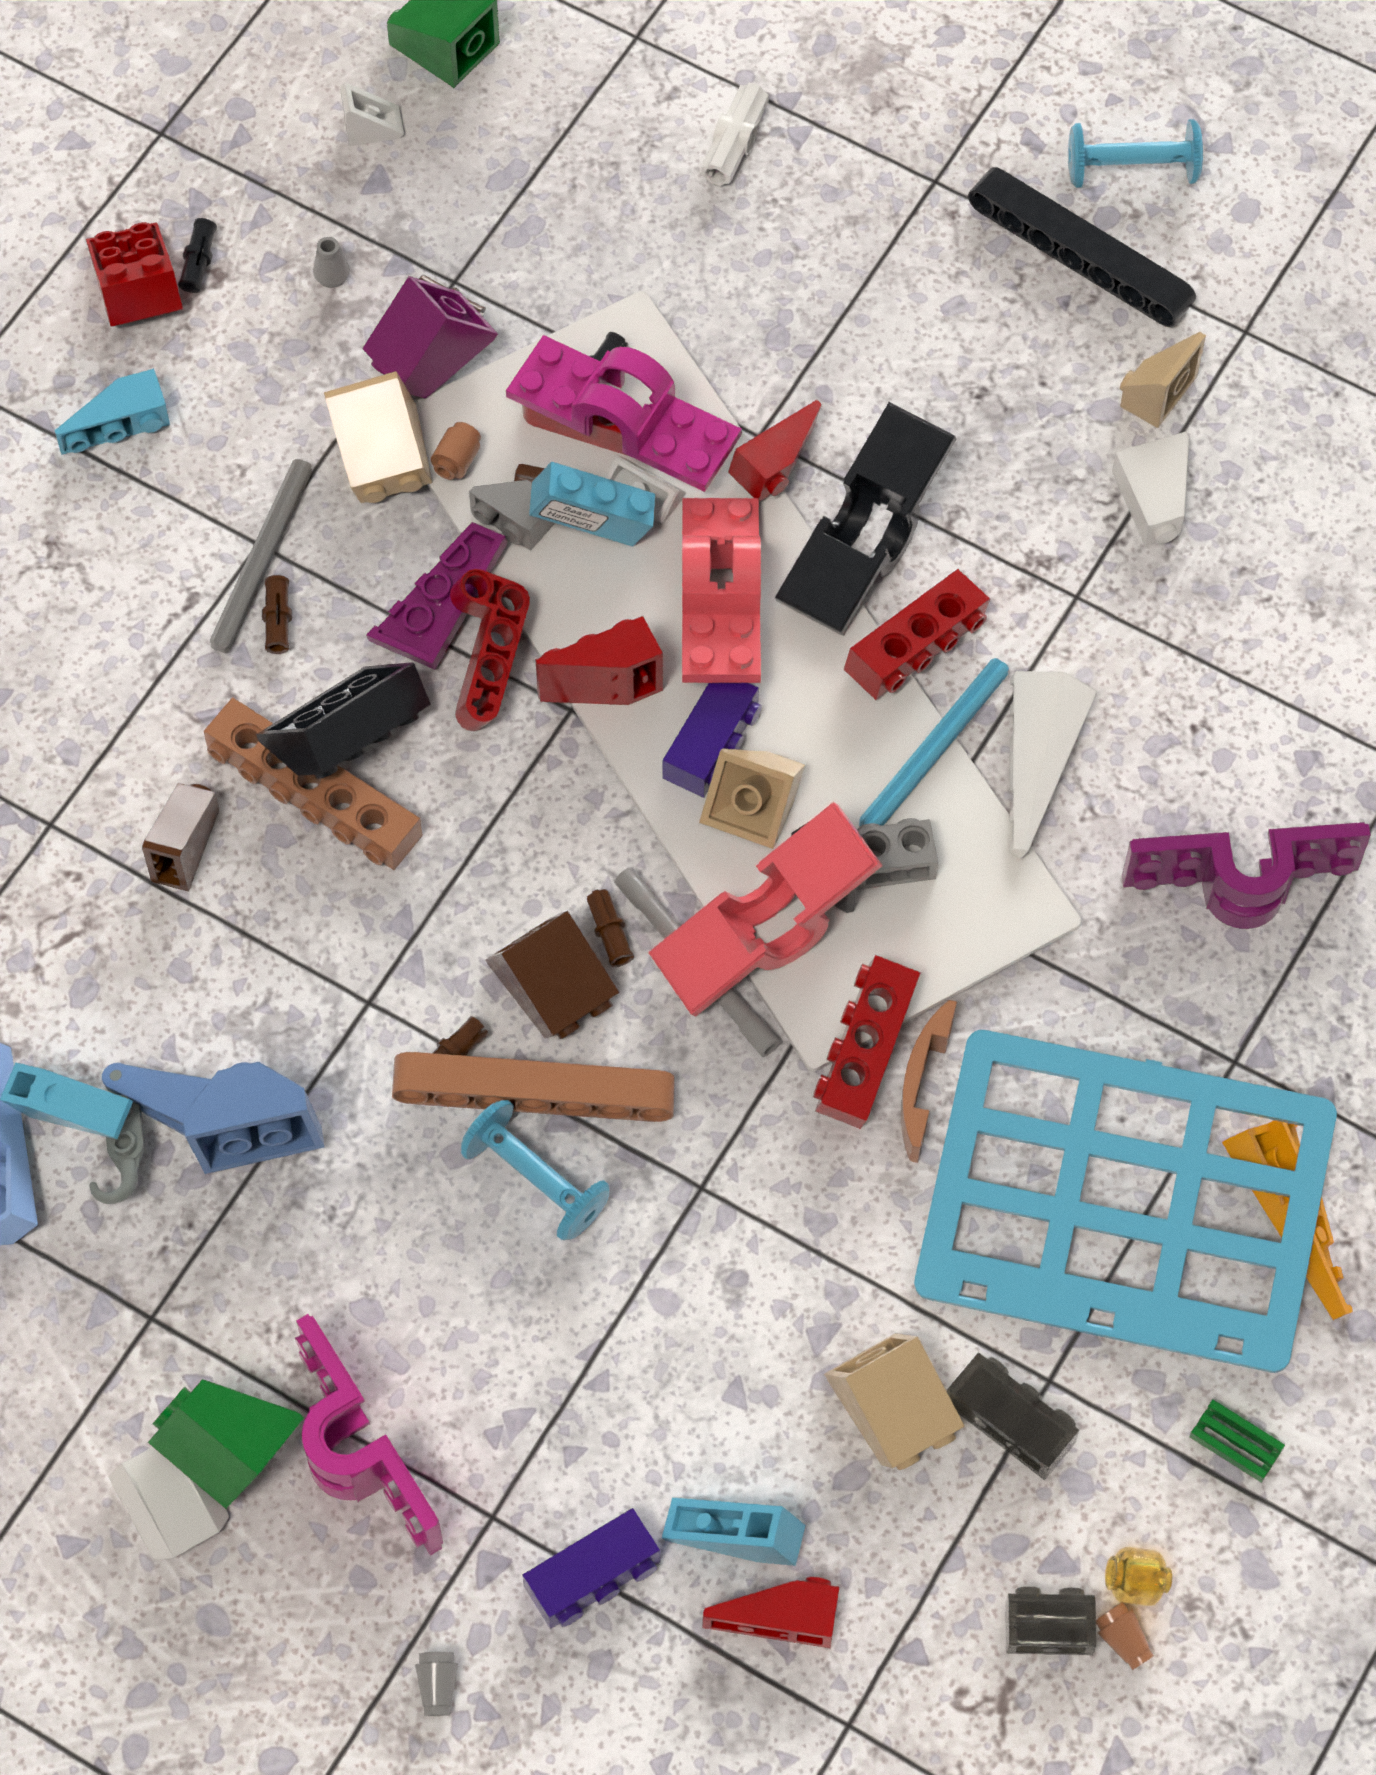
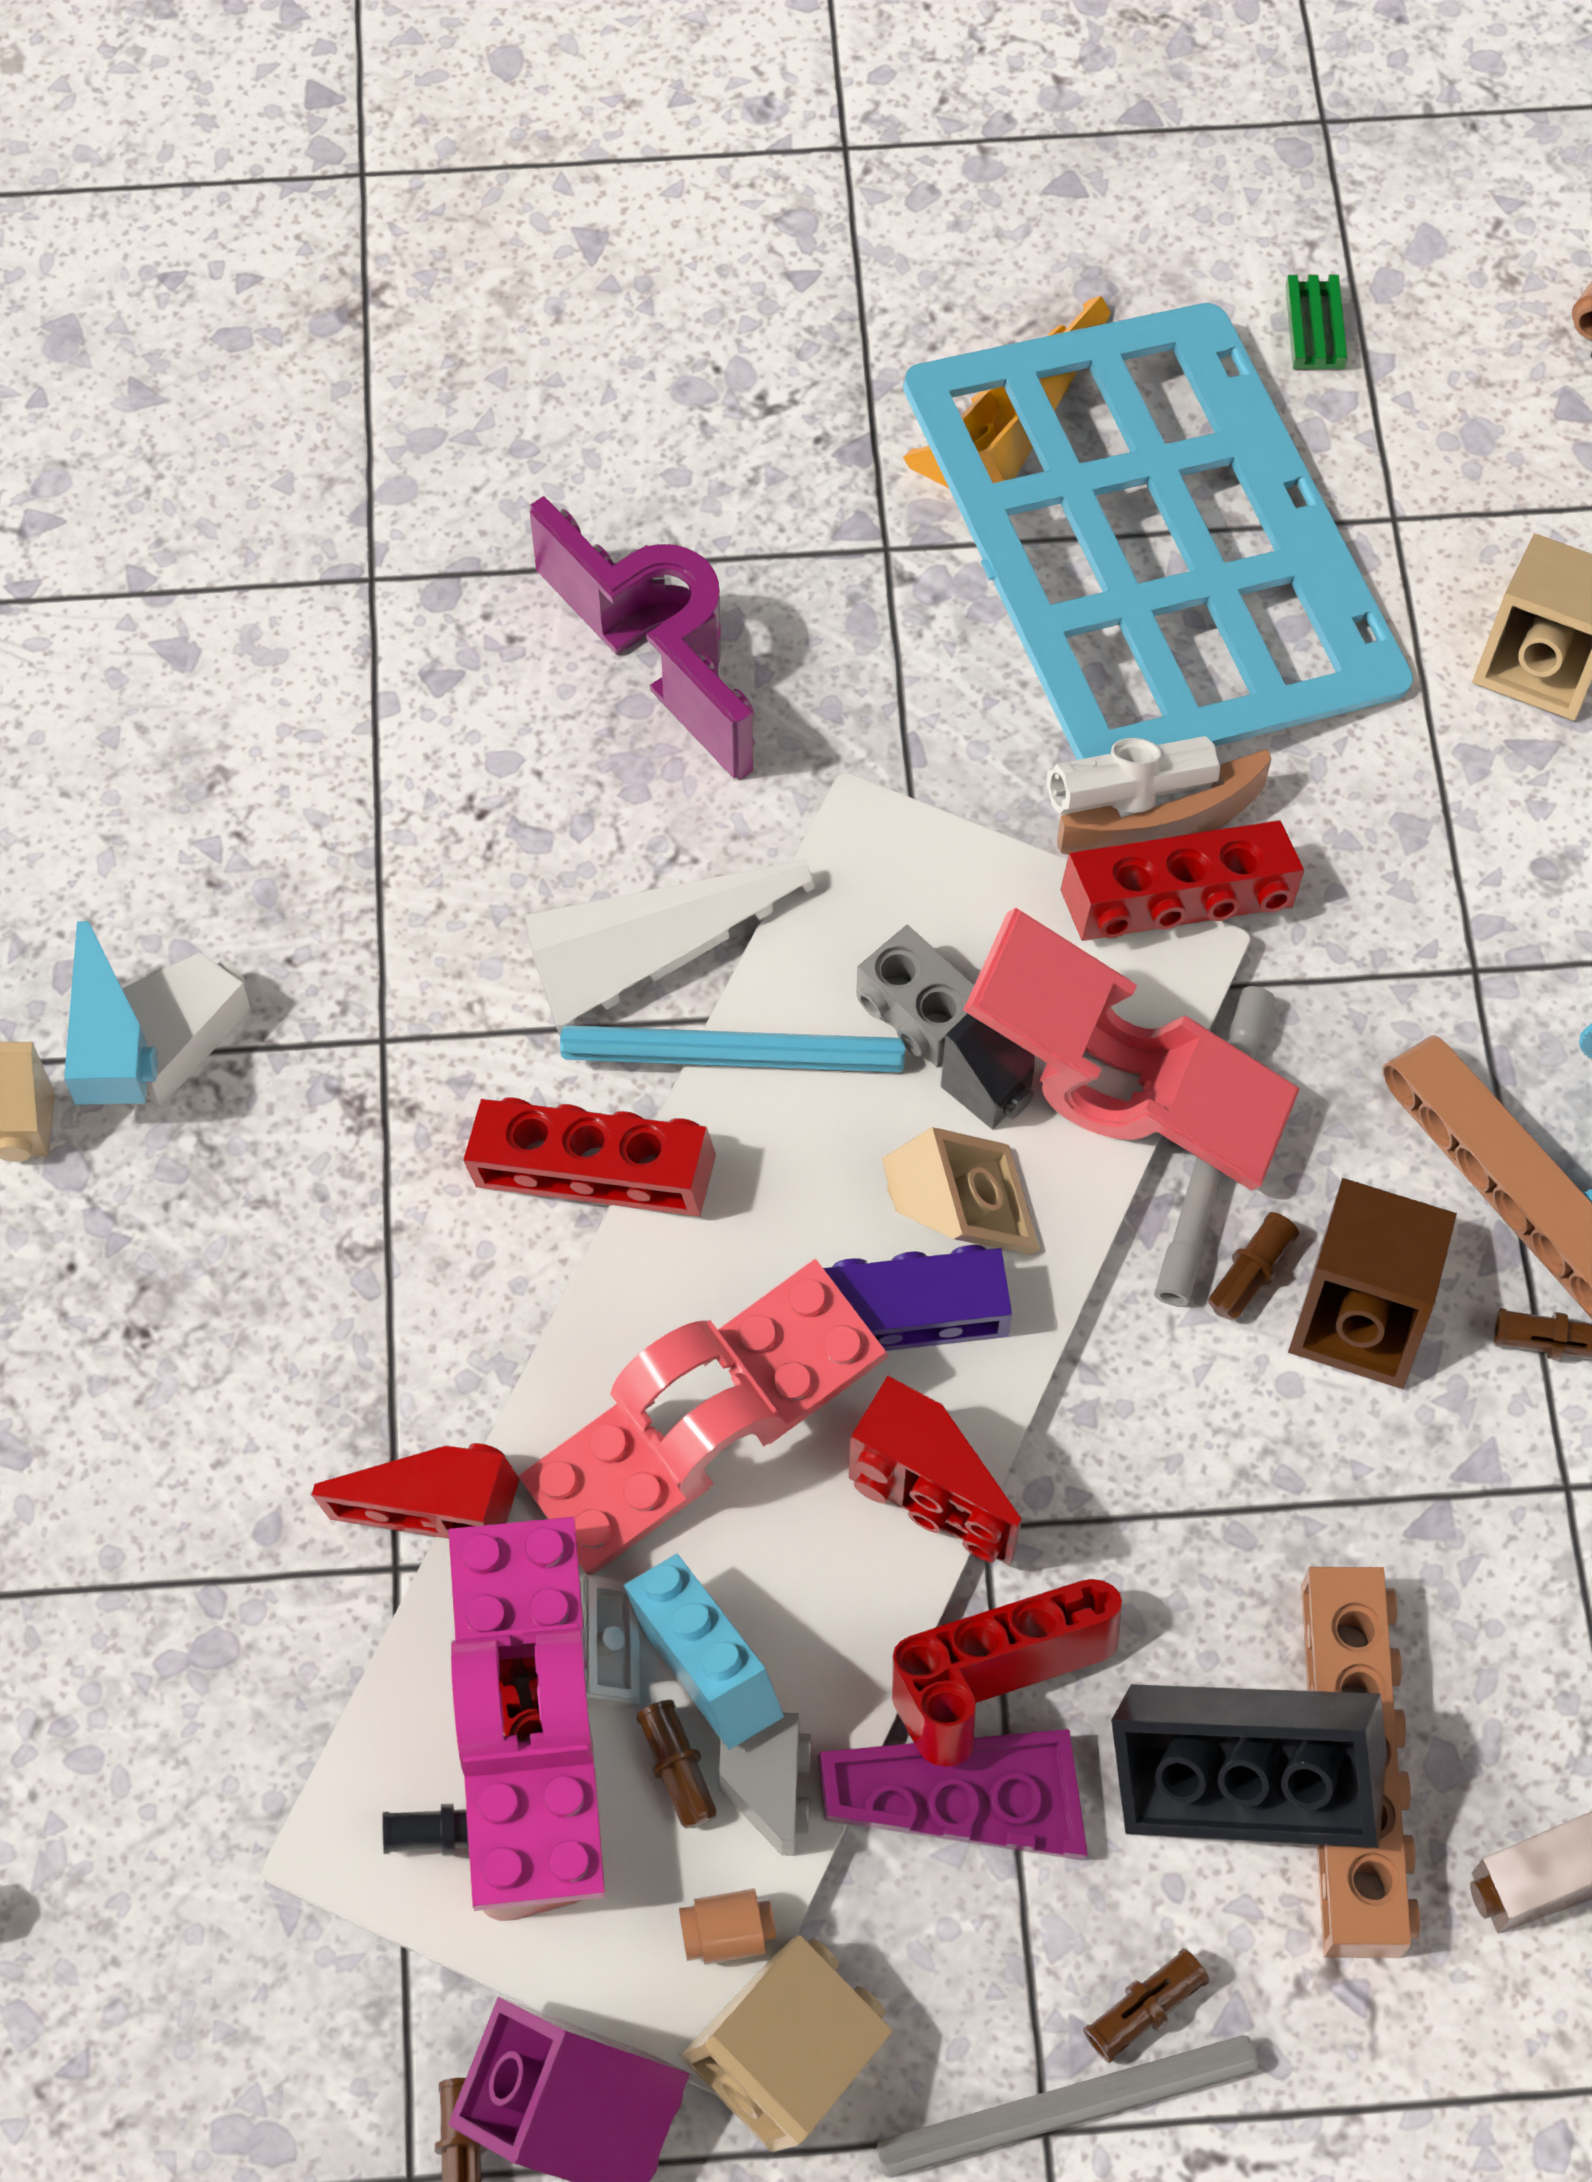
camera: 125 degrees left, 0 degrees up
black piece [775,402,957,636] -> none
clear smoke brick [947,1352,1079,1481] -> none
clear yellow head [1105,1547,1172,1606] -> none
none -> medium azure slope [64,921,158,1105]
none -> white piece [1046,736,1220,815]

